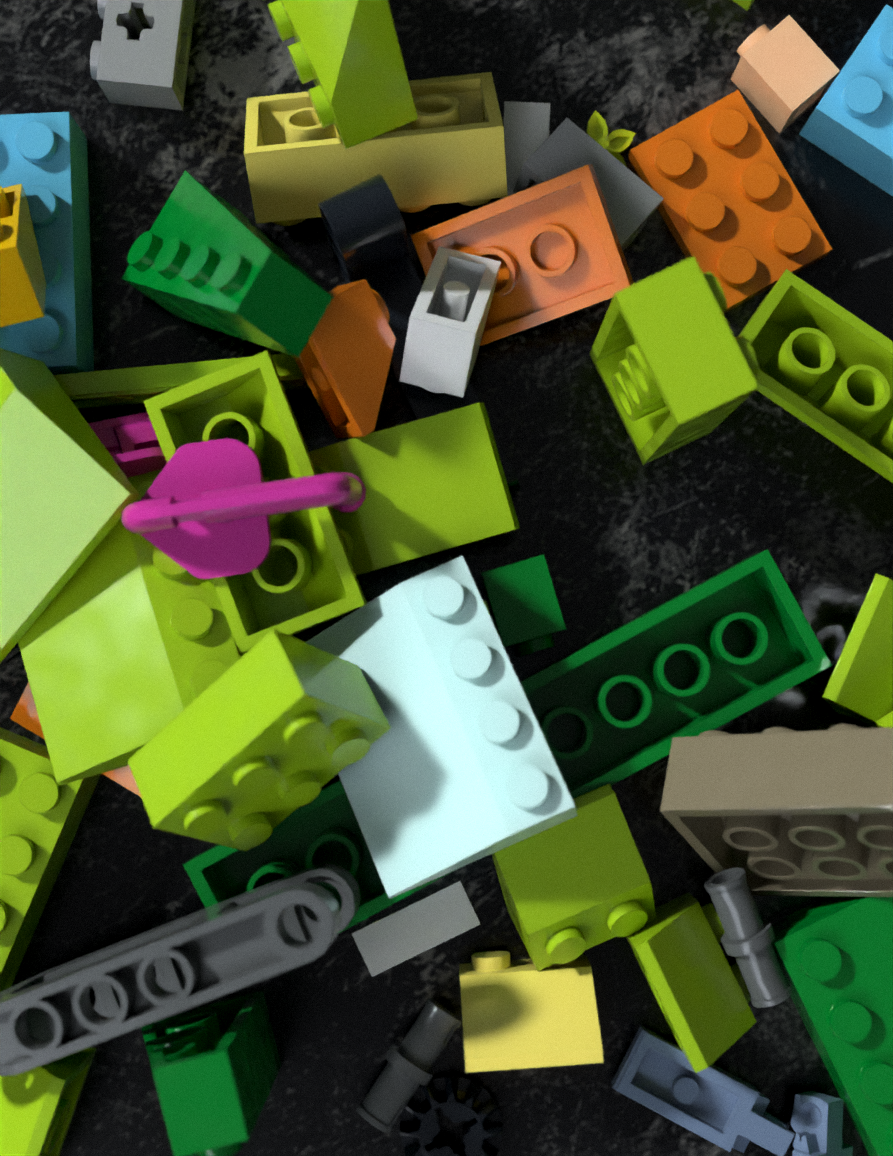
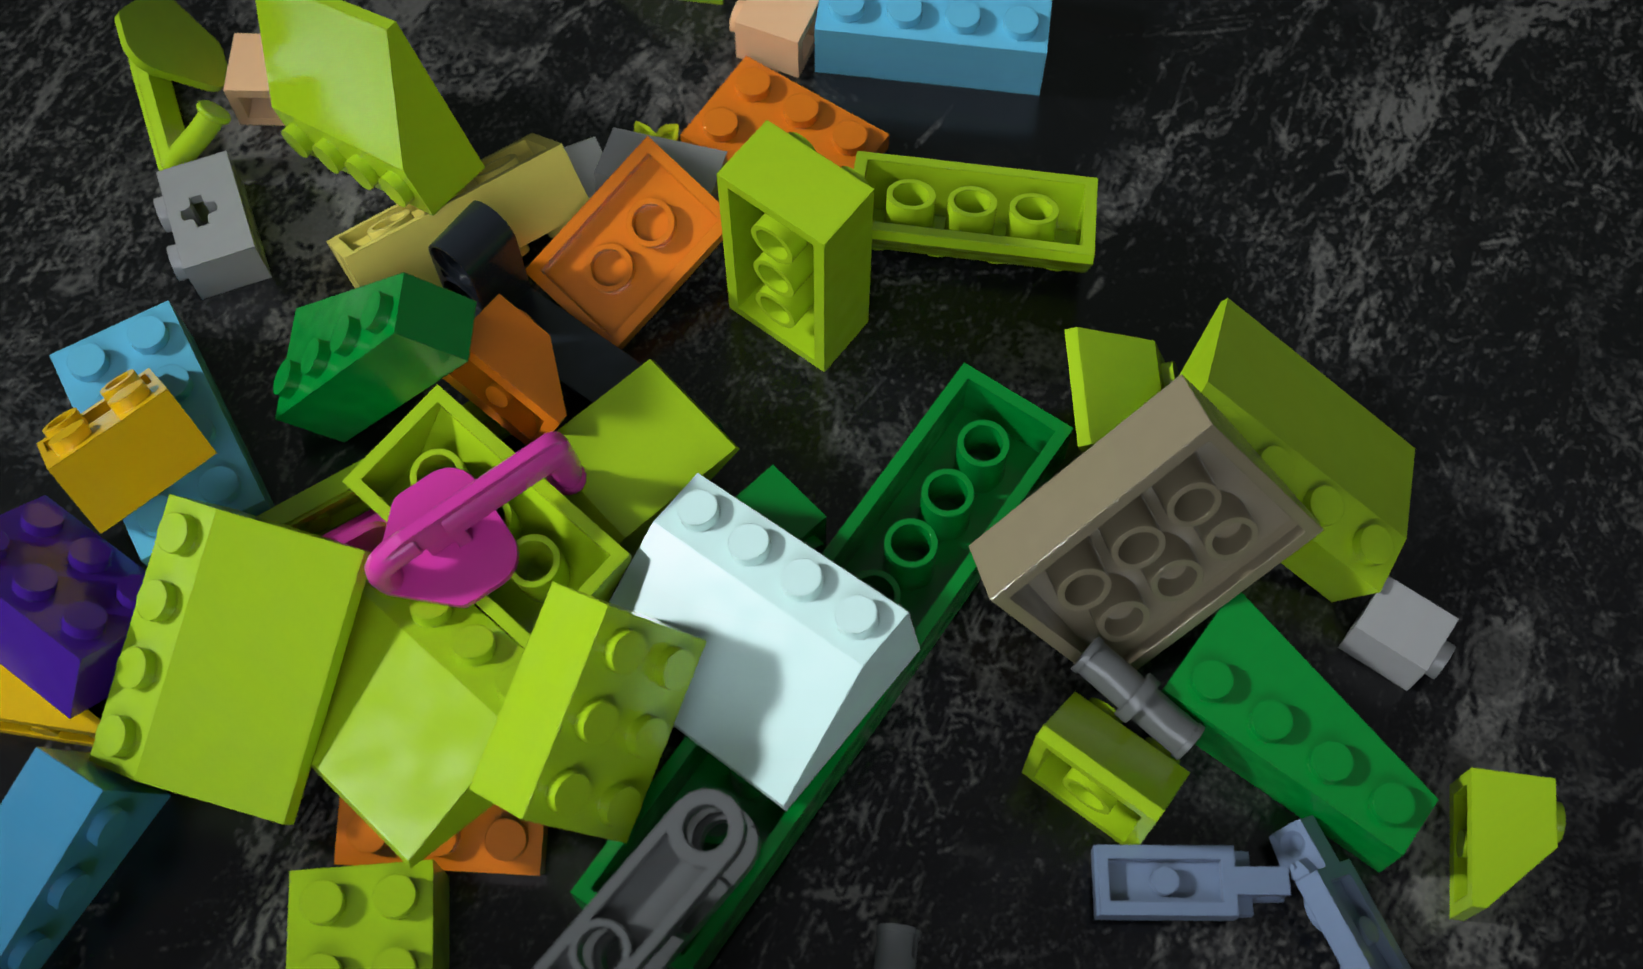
camera: 30 degrees left, 20 degrees down
white sticker [352,881,480,977] -> none
white slope [399,246,501,398] -> none
light yellow slope [459,951,604,1073] -> none
lime slope [492,784,657,971] -> none

